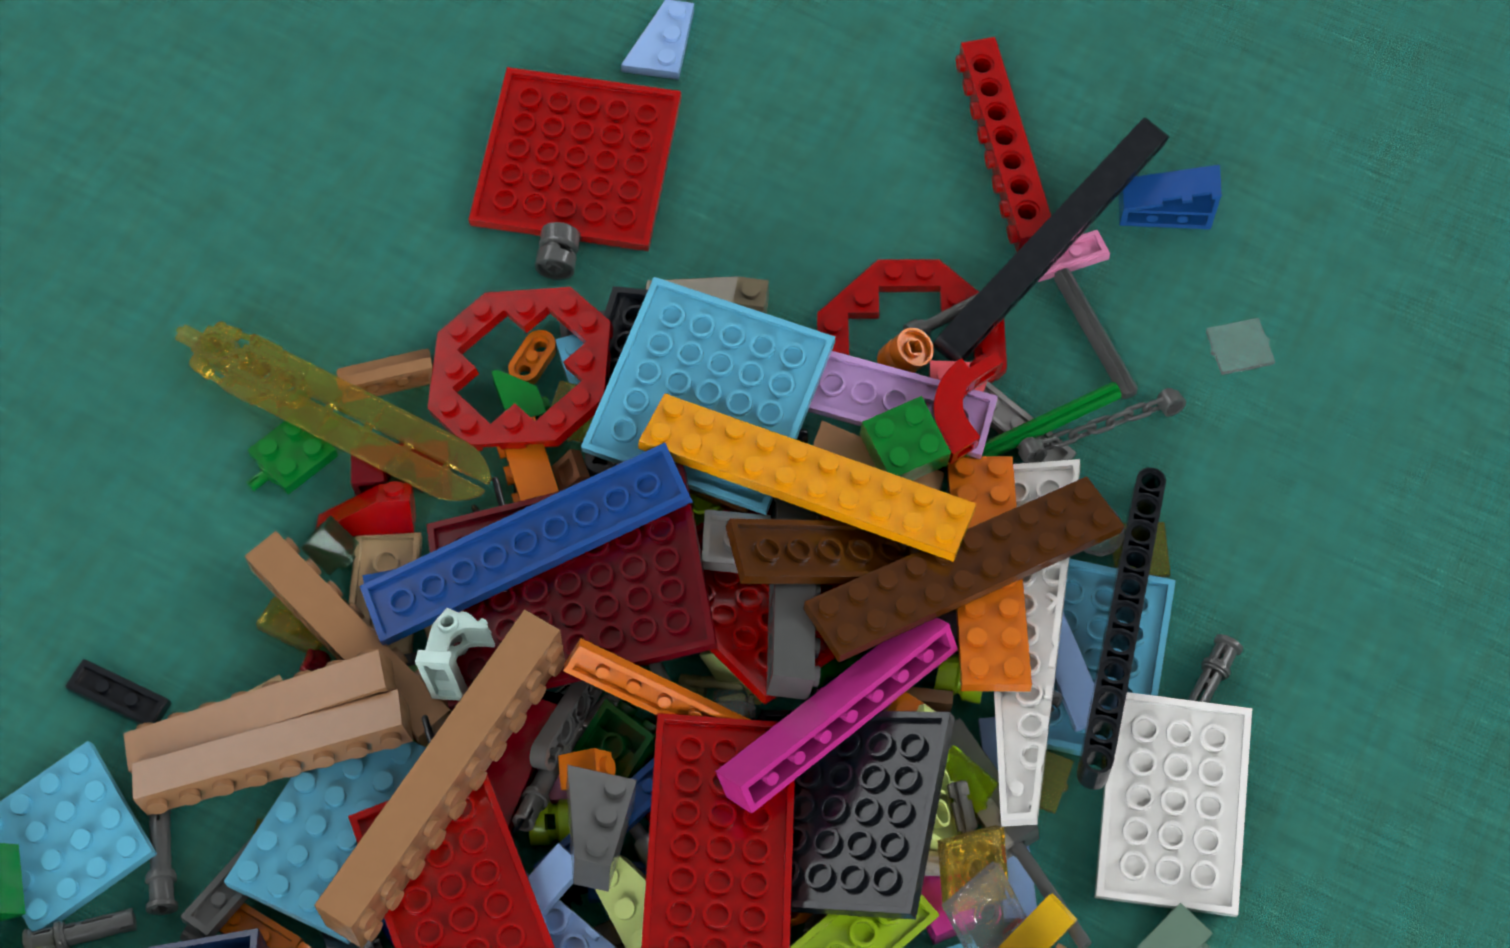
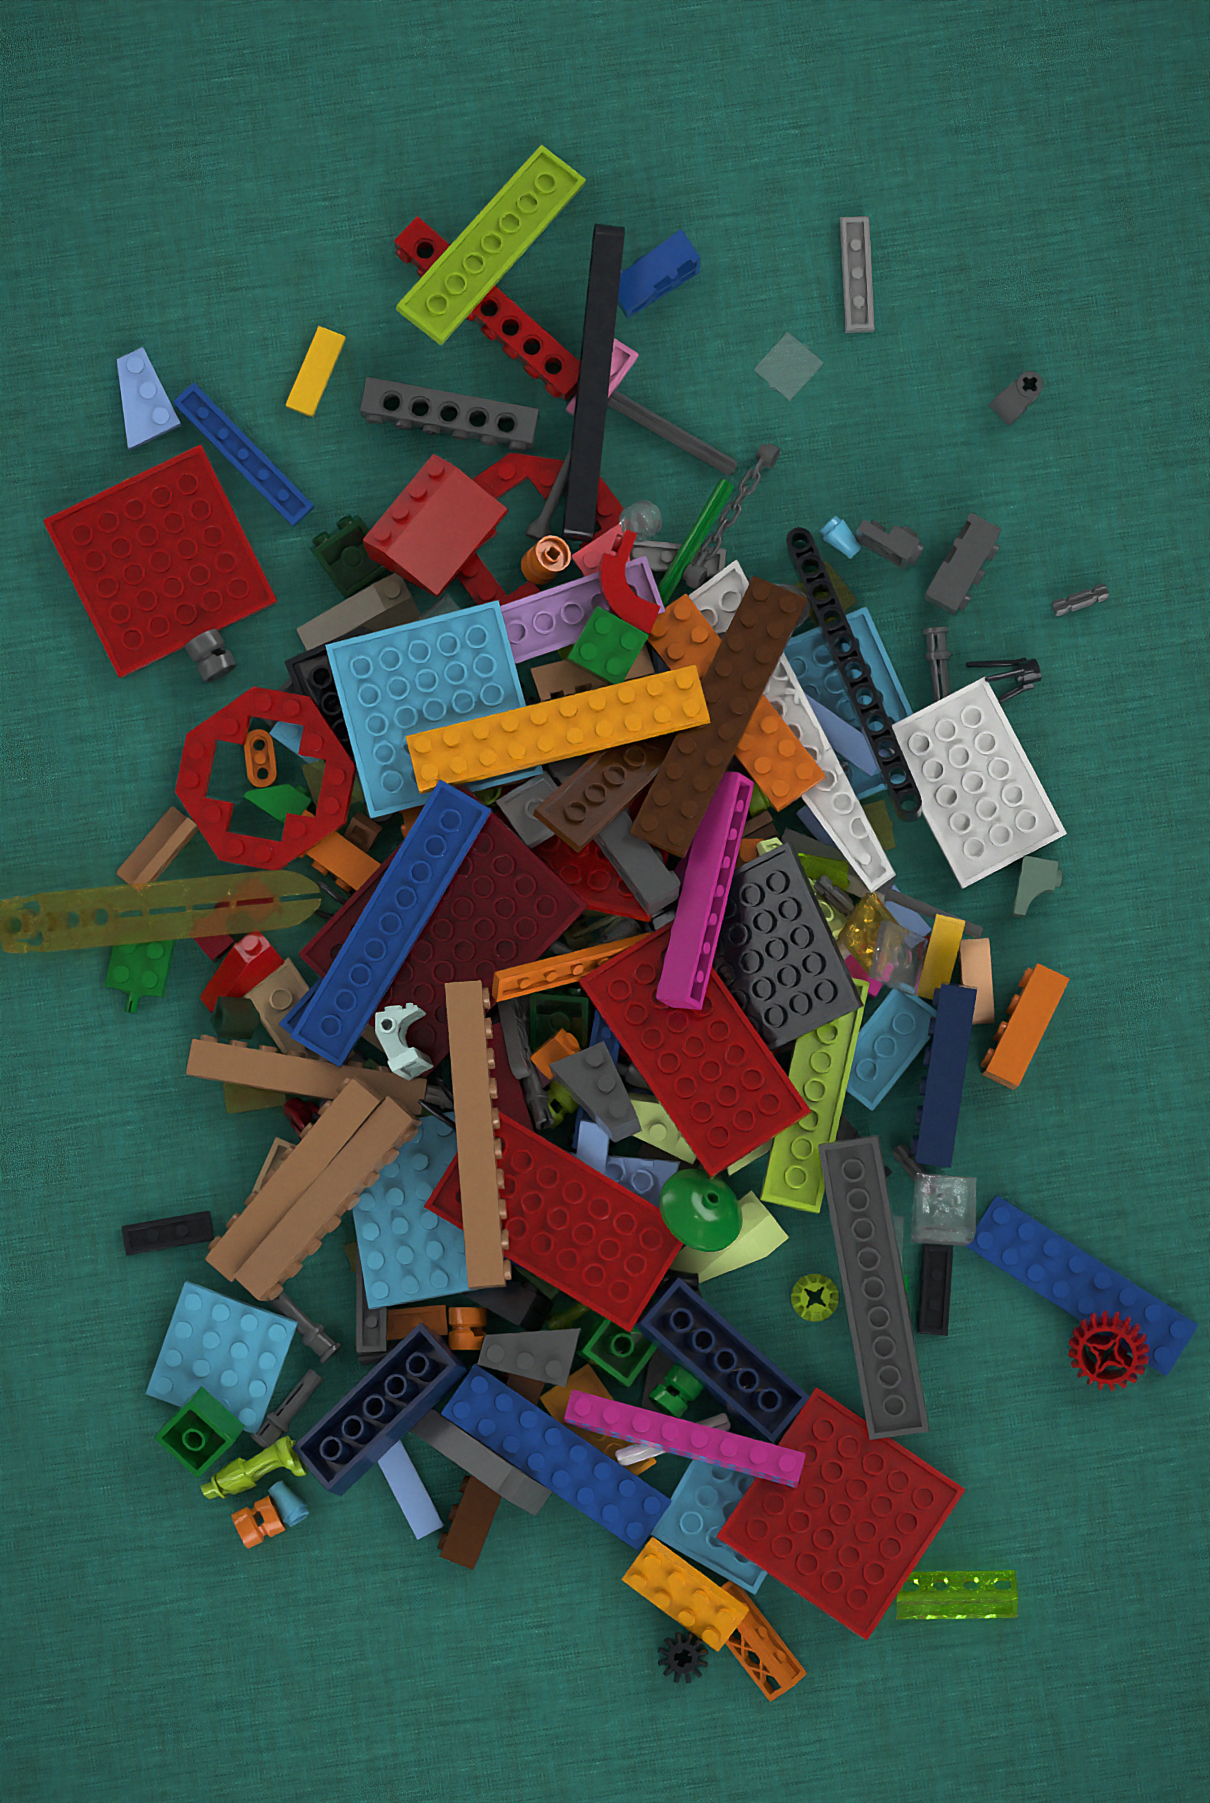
camera: 30 degrees left, 20 degrees up
none -> blue plate [173,382,315,528]
none -> yellow tile [285,326,346,418]
none -> dark green plate [309,514,387,598]
none -> dark grey brick [360,377,539,451]
none -> red slope [363,454,508,598]
none -> lime plate [396,144,586,346]
none -> clear head [619,500,662,543]
none -> medium azure cone [819,515,862,559]
none -> light grey tile [840,216,875,333]
none -> dark grey plate [855,519,924,571]
none -> dark grey wedge [924,512,1002,616]
none -> black plant [966,657,1041,704]
none -> dark grey piece [988,371,1043,426]
none -> dark grey axle [1052,584,1109,616]

